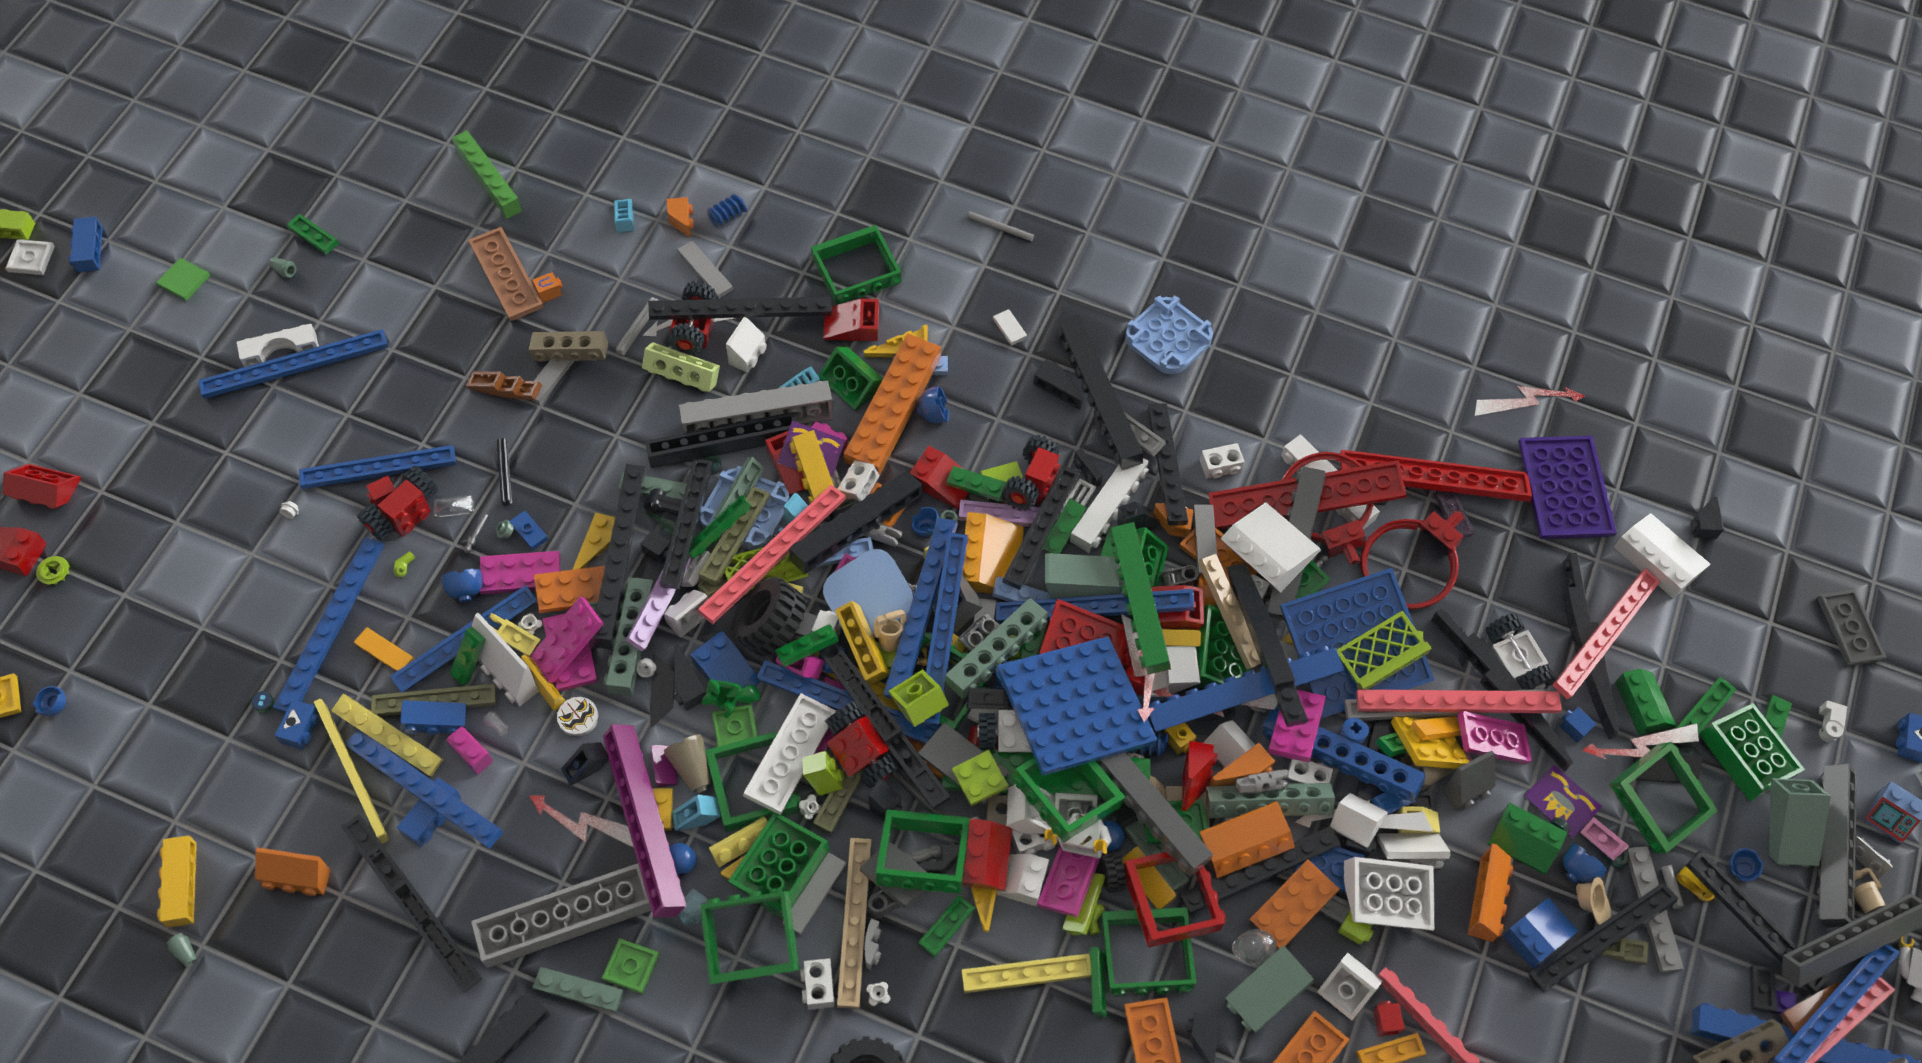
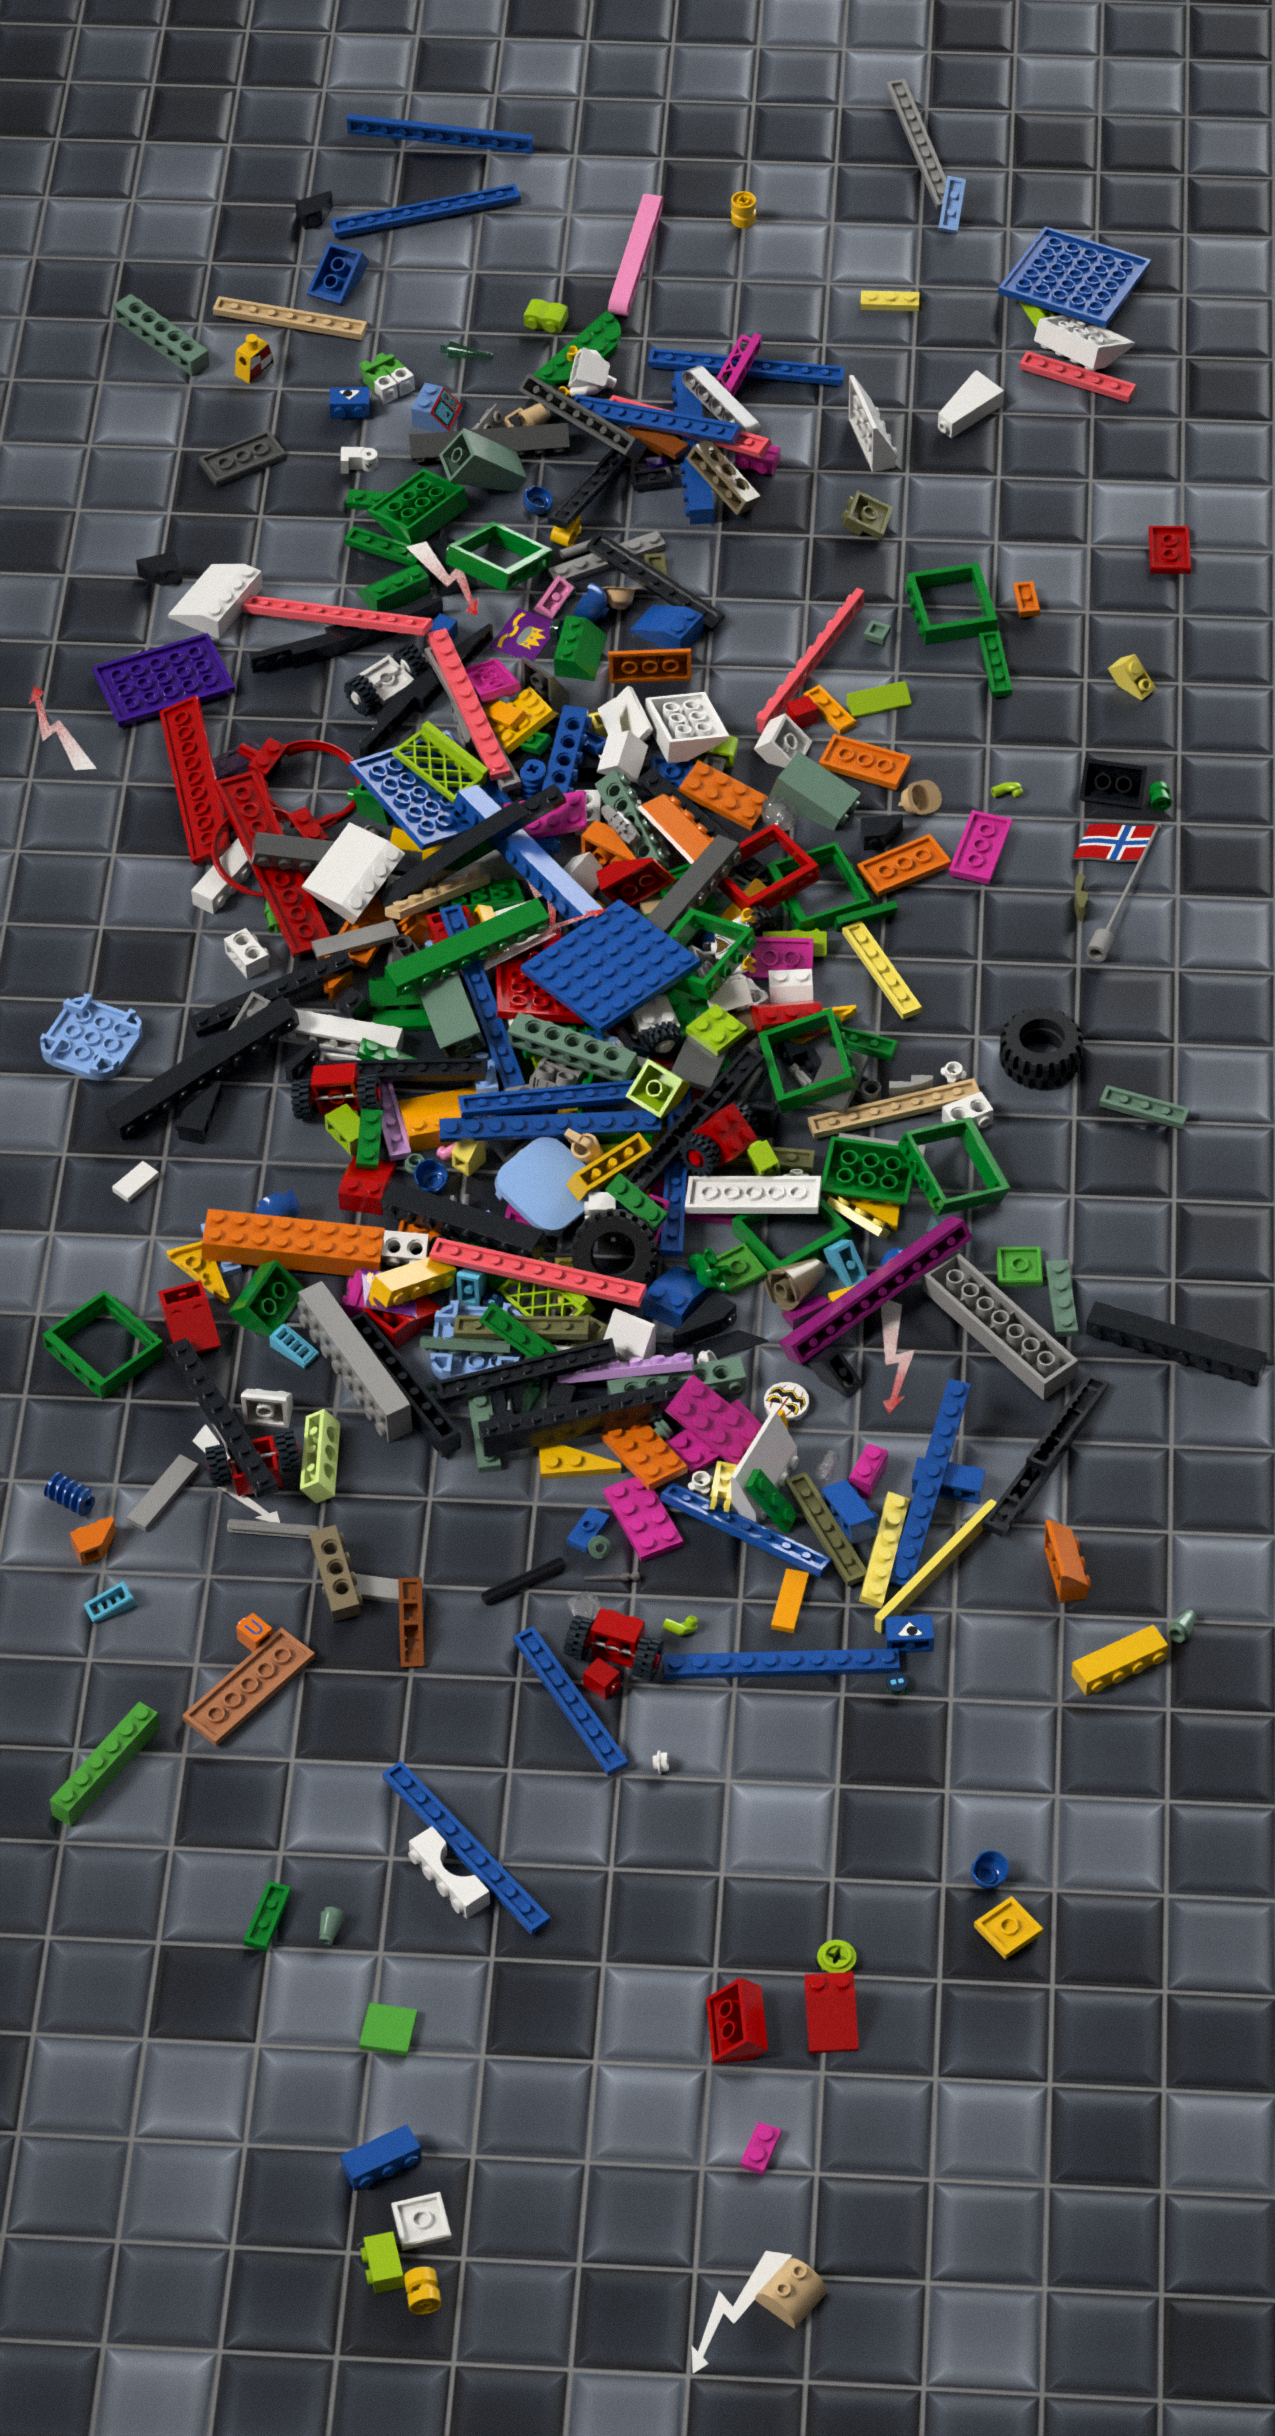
camera: 105 degrees left, 10 degrees down
blue cylinder [442,569,483,602] -> none

